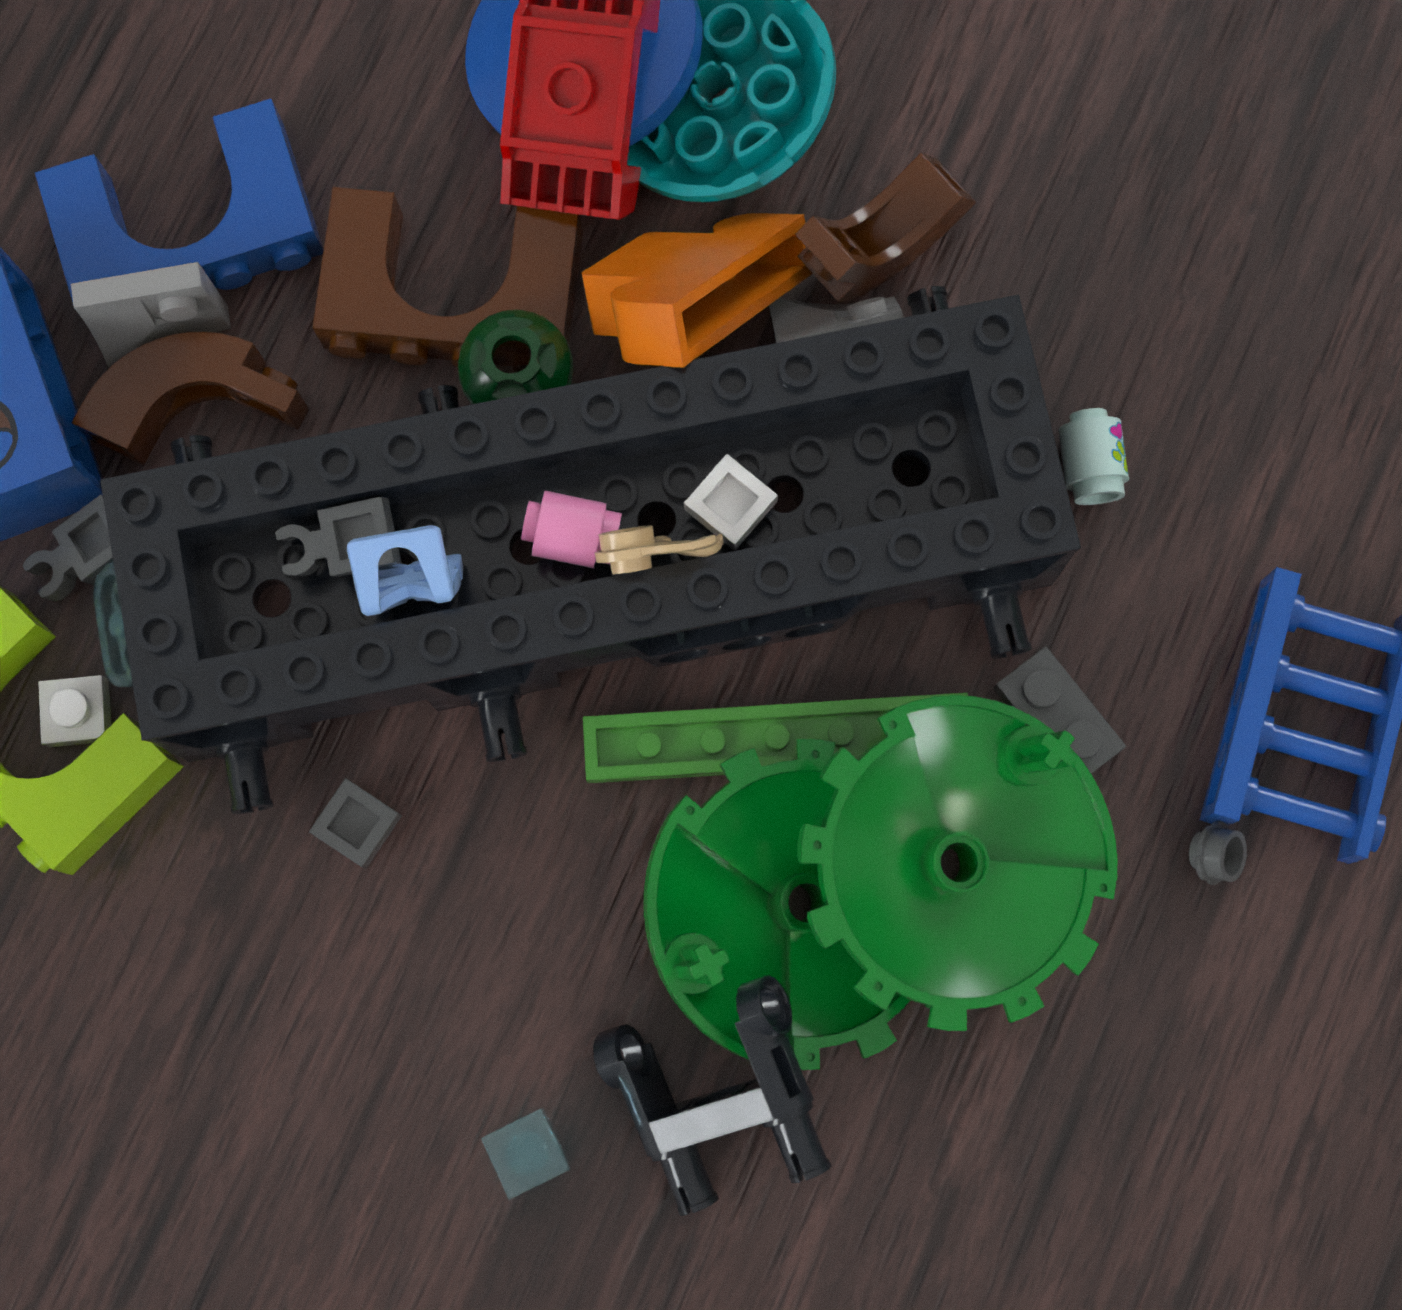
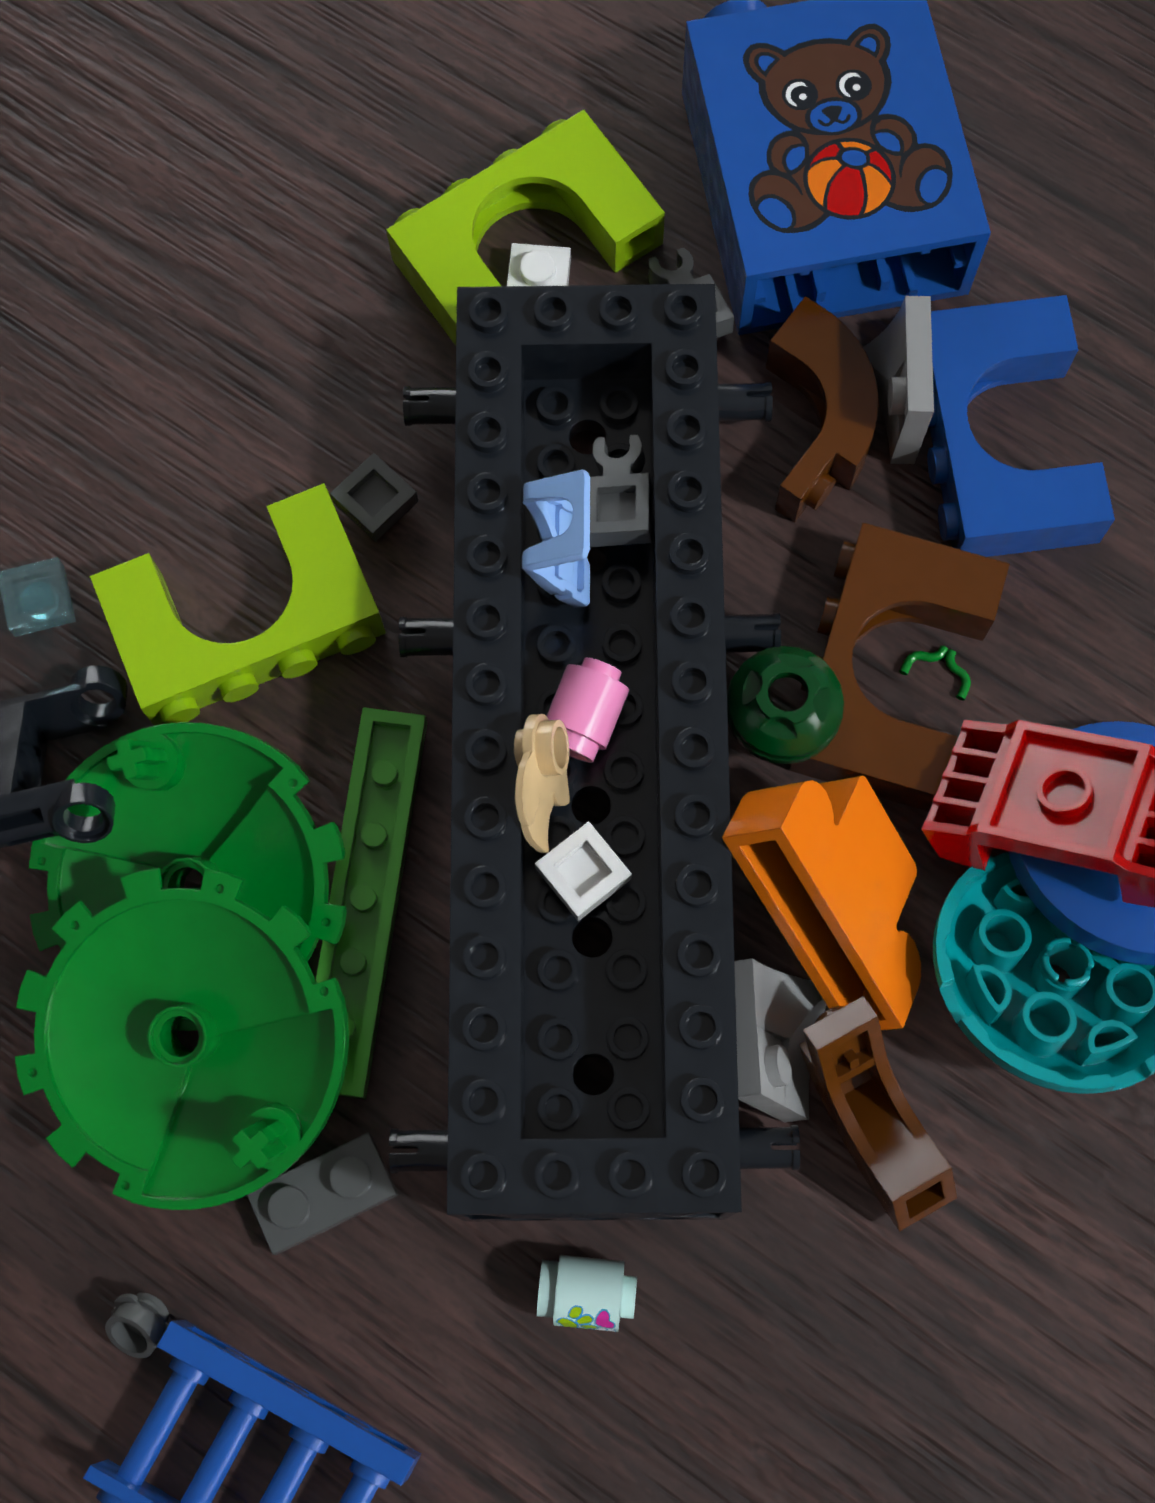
camera: 100 degrees right, 5 degrees down
none -> lime arch [90,483,386,726]
none -> green piece [899,645,971,701]

